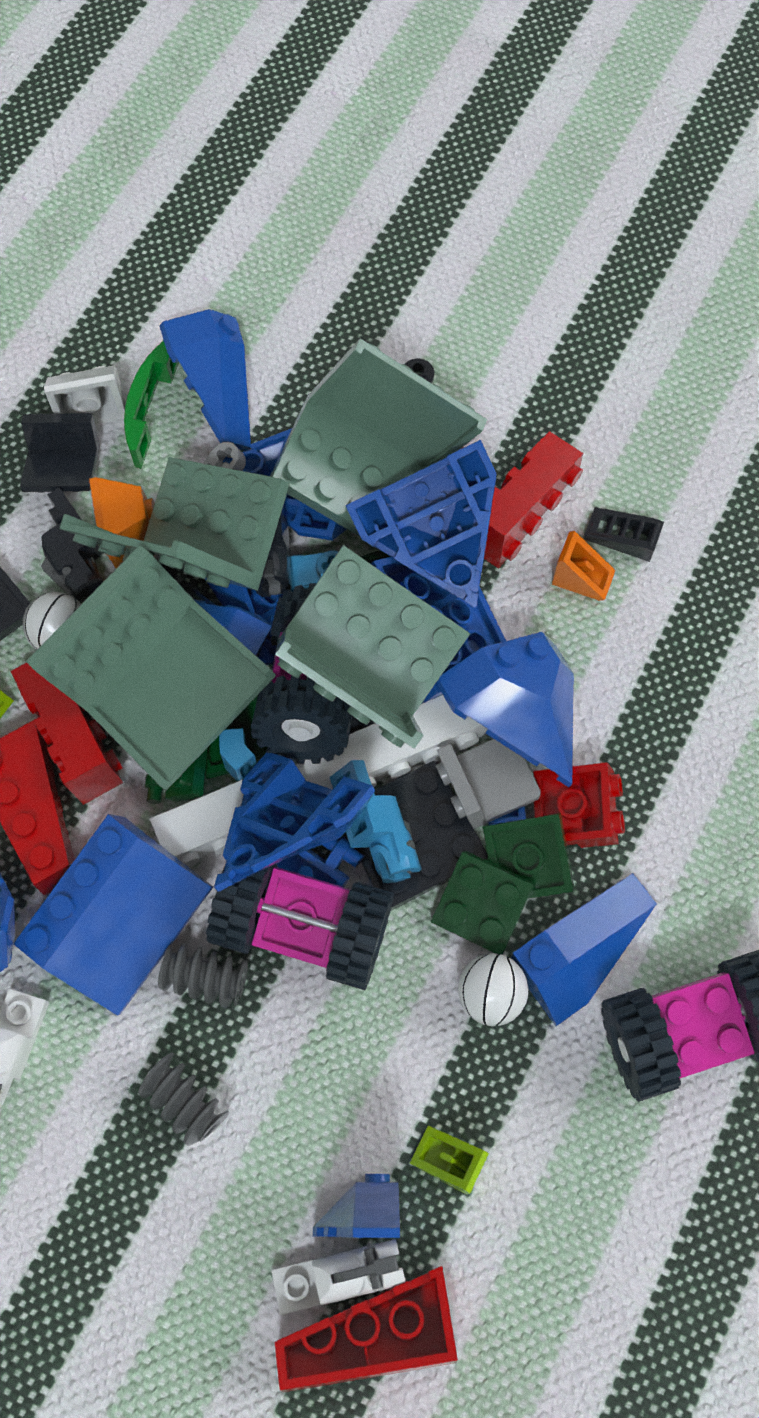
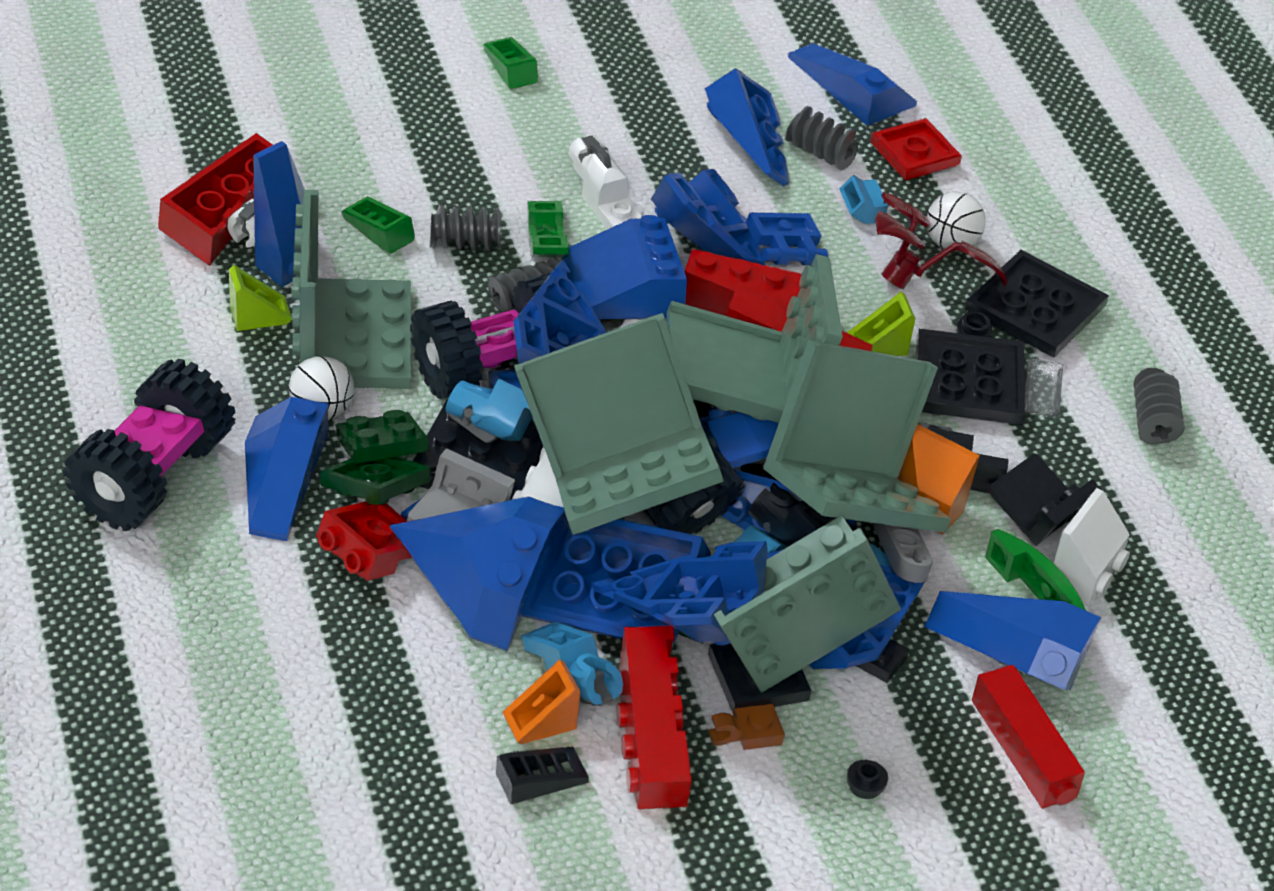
camera: 130 degrees right, 25 degrees down
none -> sand green bracket [292,190,411,389]
none -> green slope [342,196,415,253]
none -> dark azure plate [521,621,623,706]
none -> green slope [527,201,569,258]
none -> red brick [971,665,1085,809]

